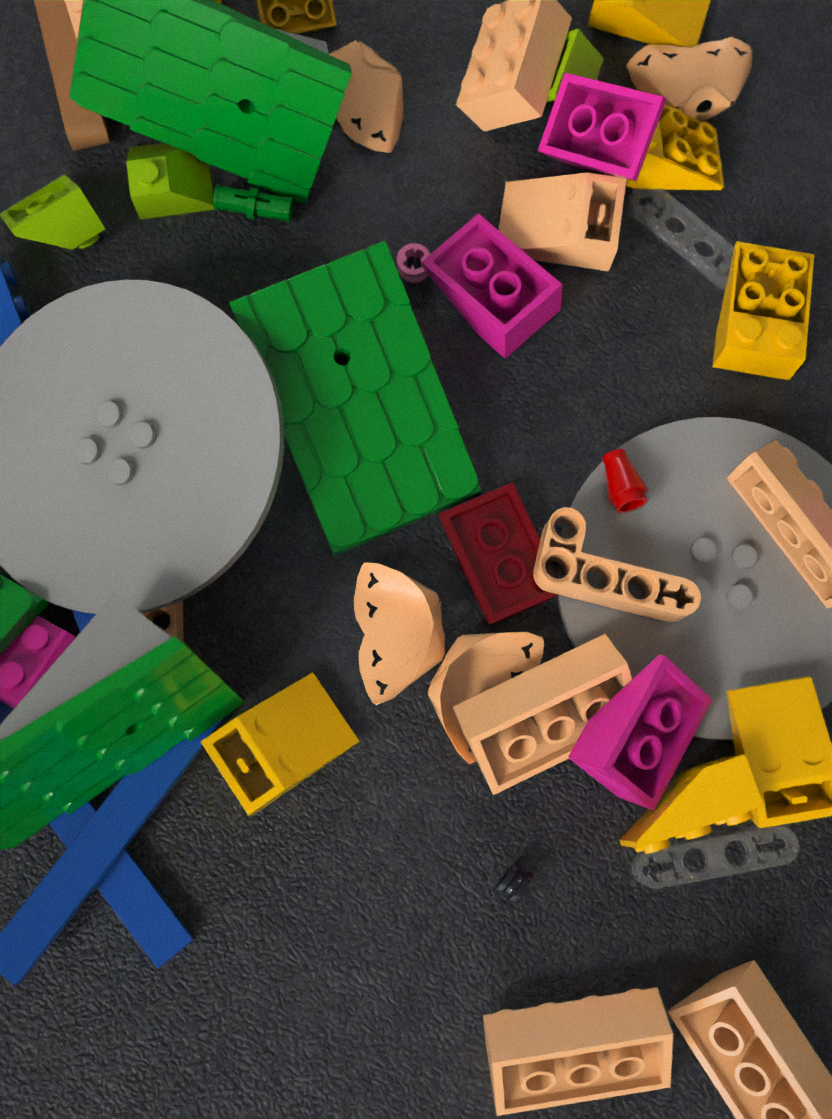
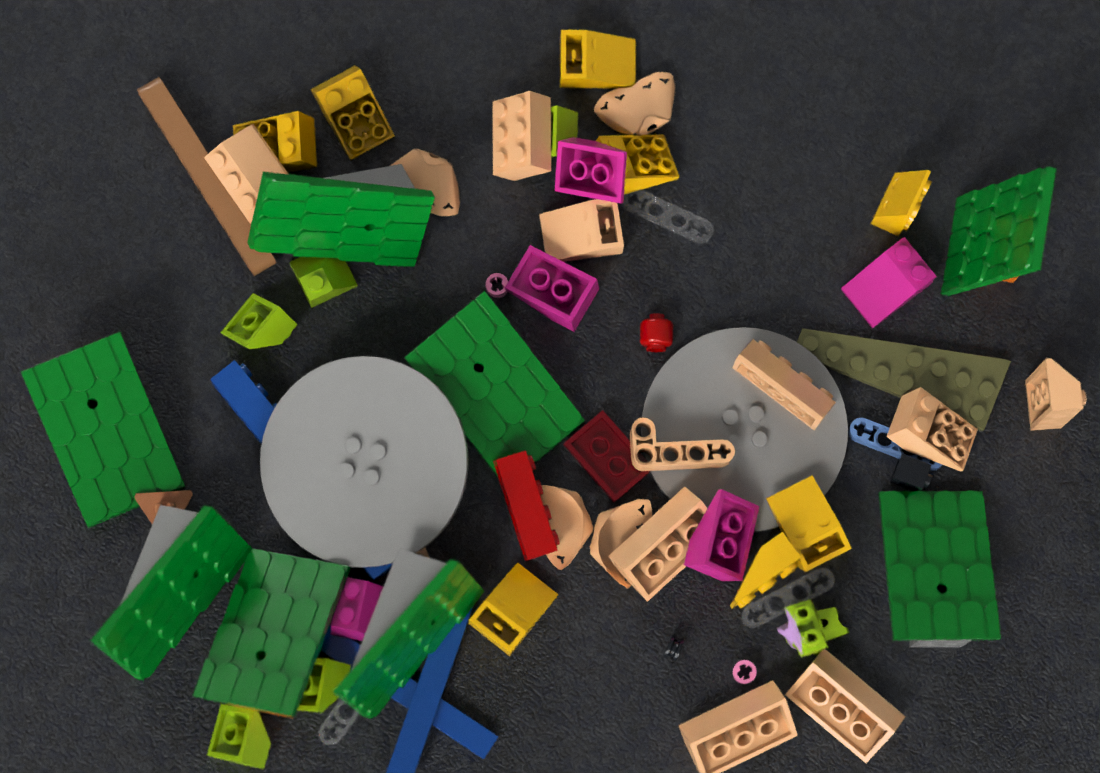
camera: 20 degrees left, 0 degrees up
green pin [213,184,294,223] -> none
red cone [602,449,649,513] -> none
yellow slope [712,241,814,380] -> none
none -> red brick [493,450,560,561]
none -> red head [640,313,673,352]
none -> bright pink bush [733,660,757,684]
none -> lime hips [777,599,850,657]

